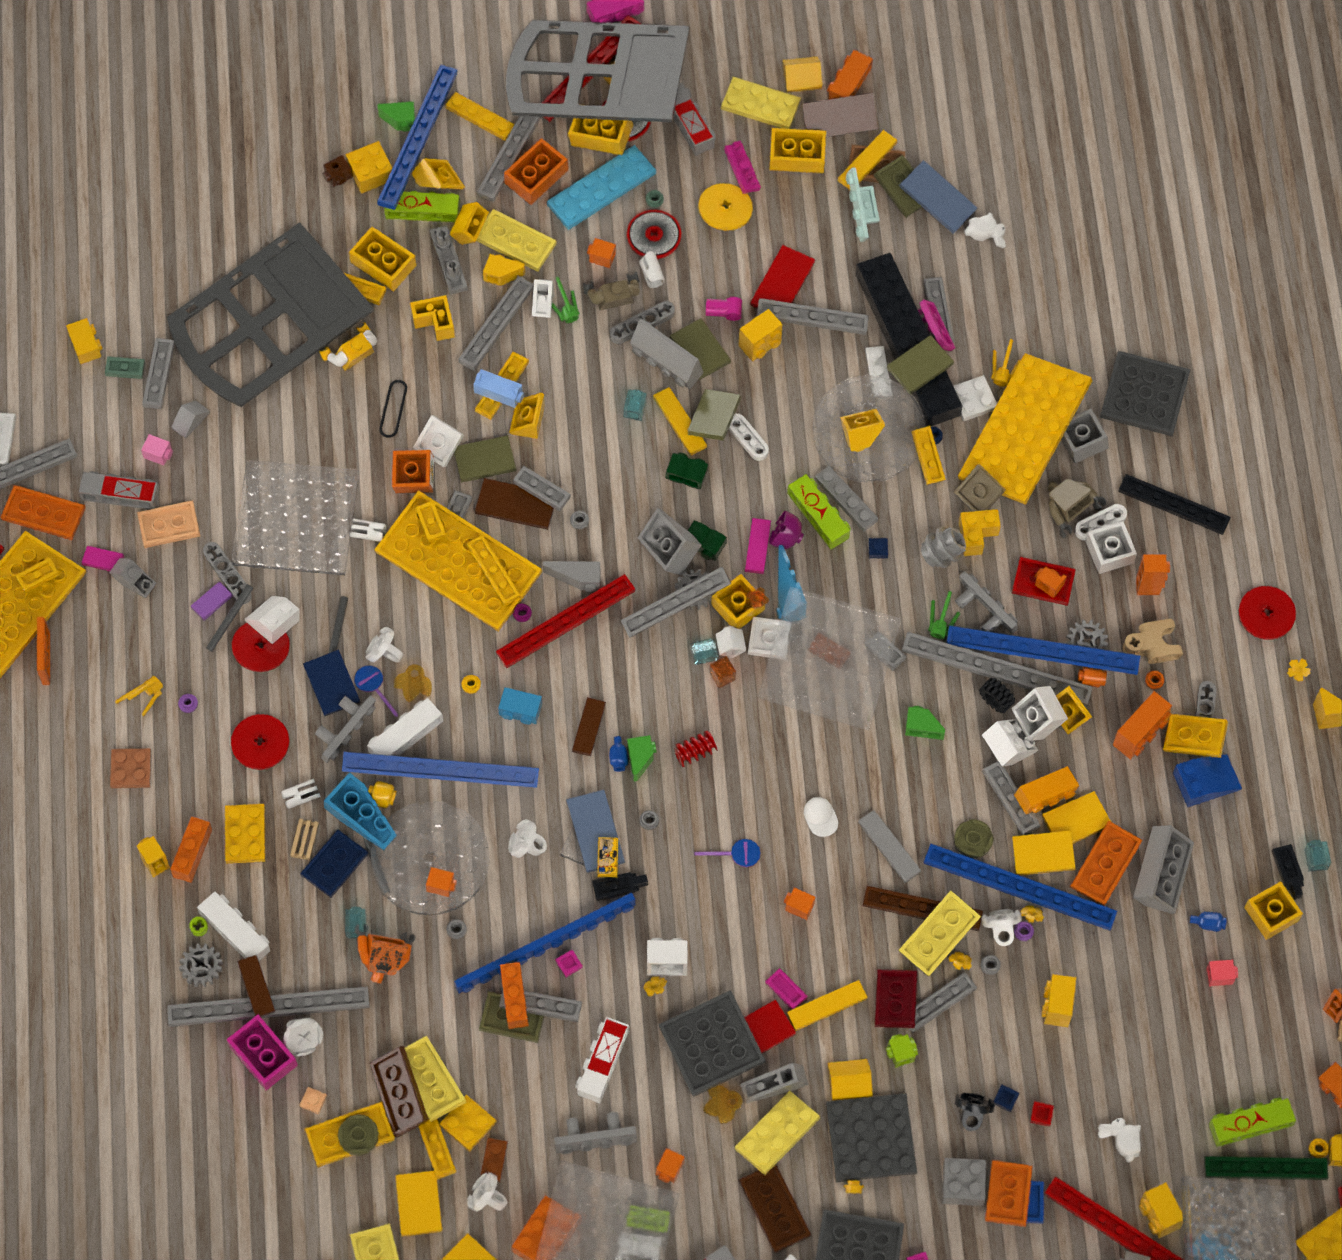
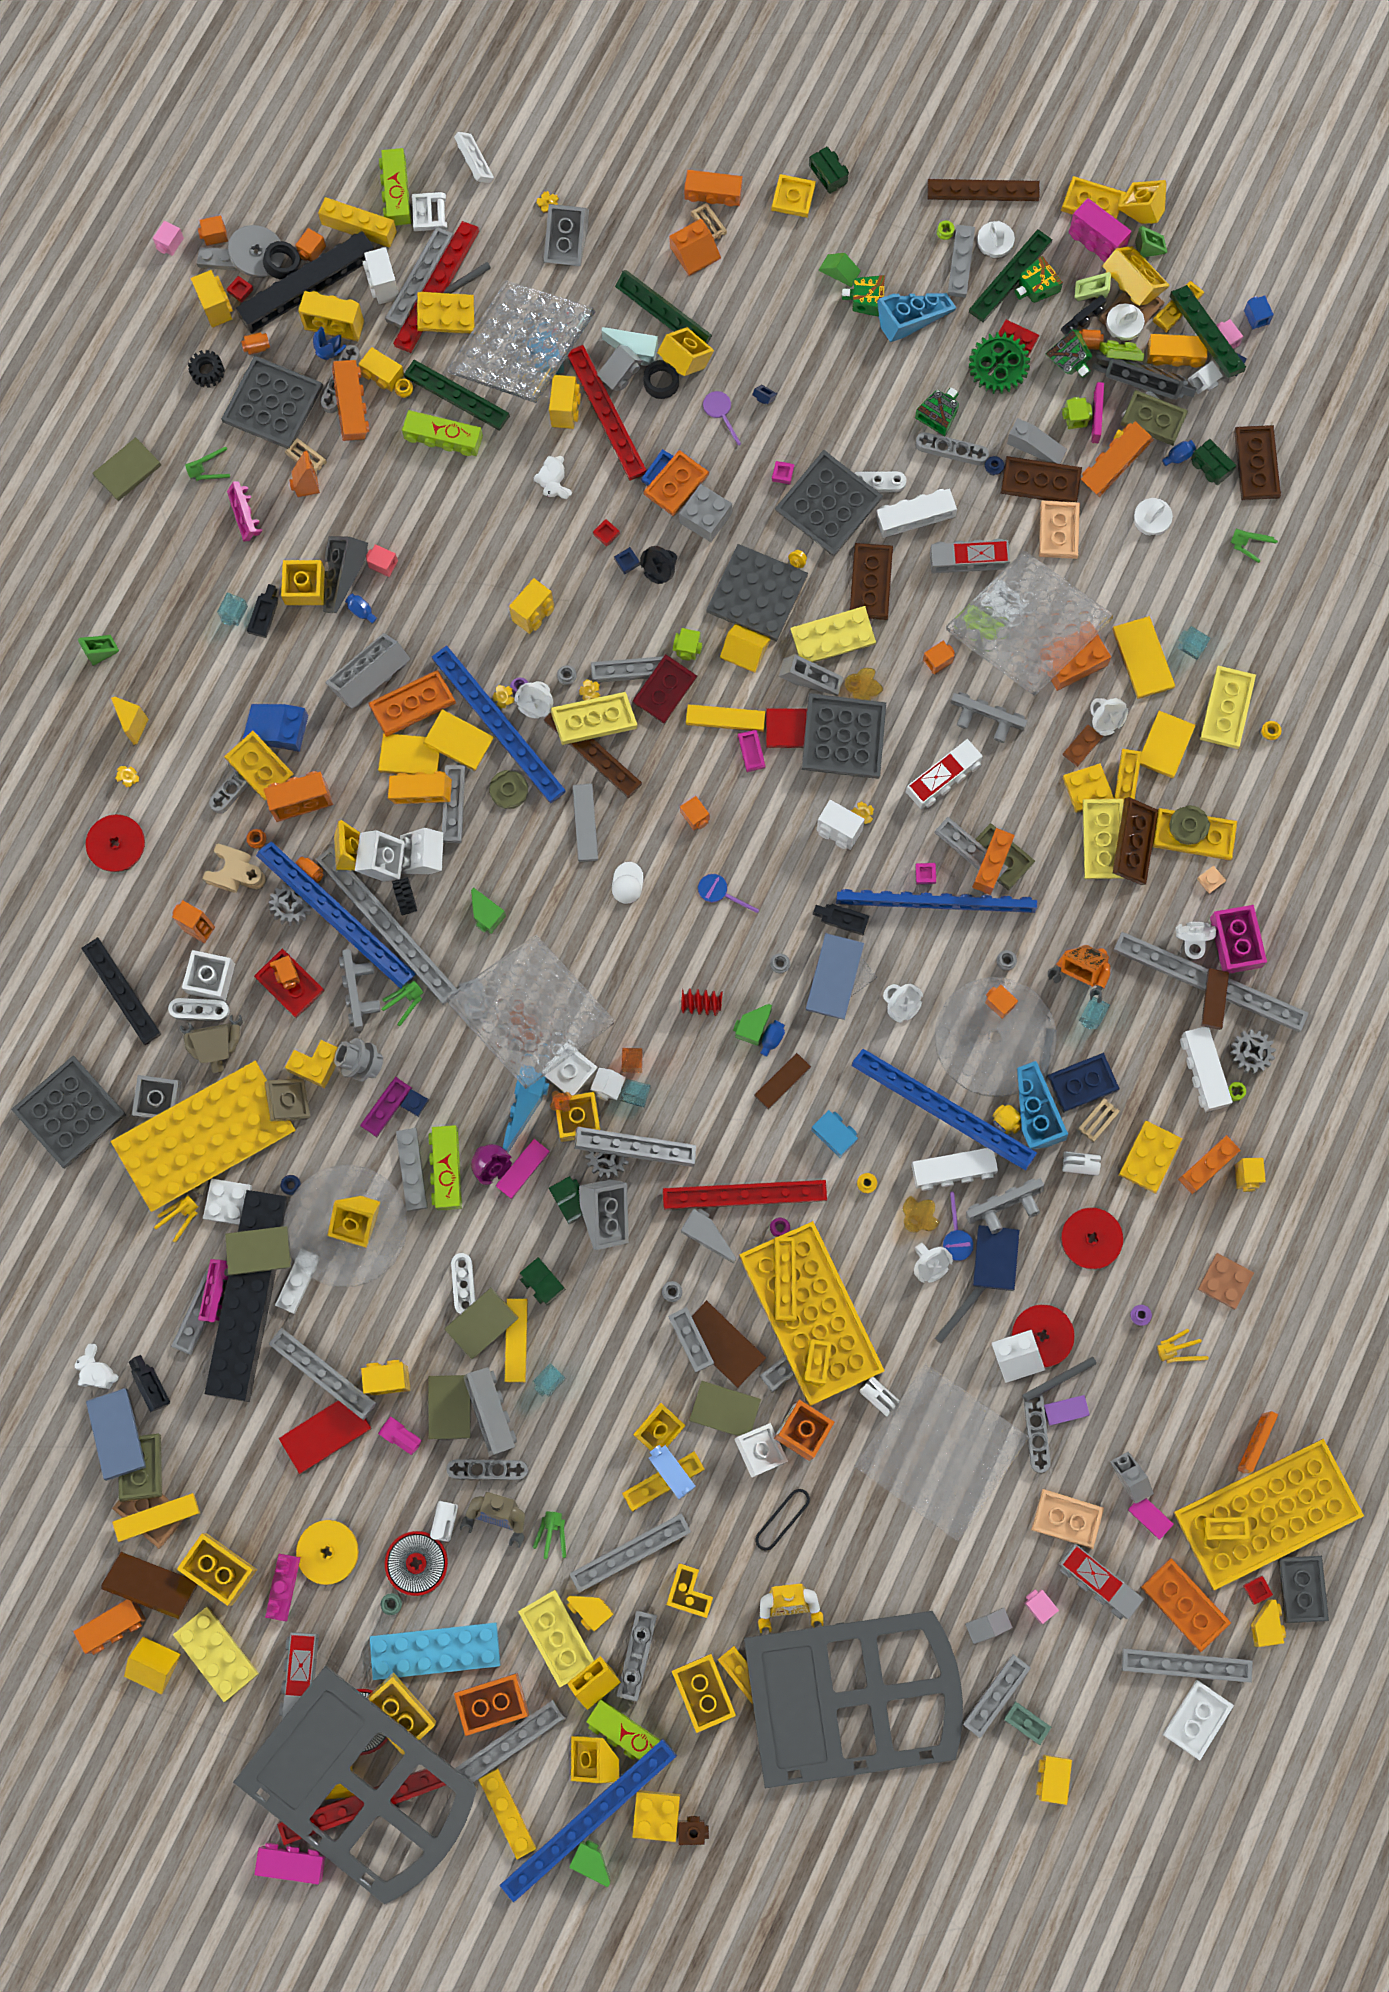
camera: 145 degrees left, 10 degrees up
white slope [532,279,554,318] -> none
orange brick [587,238,616,268] -> none
tile [597,837,618,877] -> none
light aqua bracket [846,168,880,242] -> none
yellow tile [911,426,946,485] -> none
none -> black hinge [129,1355,170,1413]
none -> dark grey wedge [323,536,368,613]
none -> magenta tile [360,1076,412,1138]

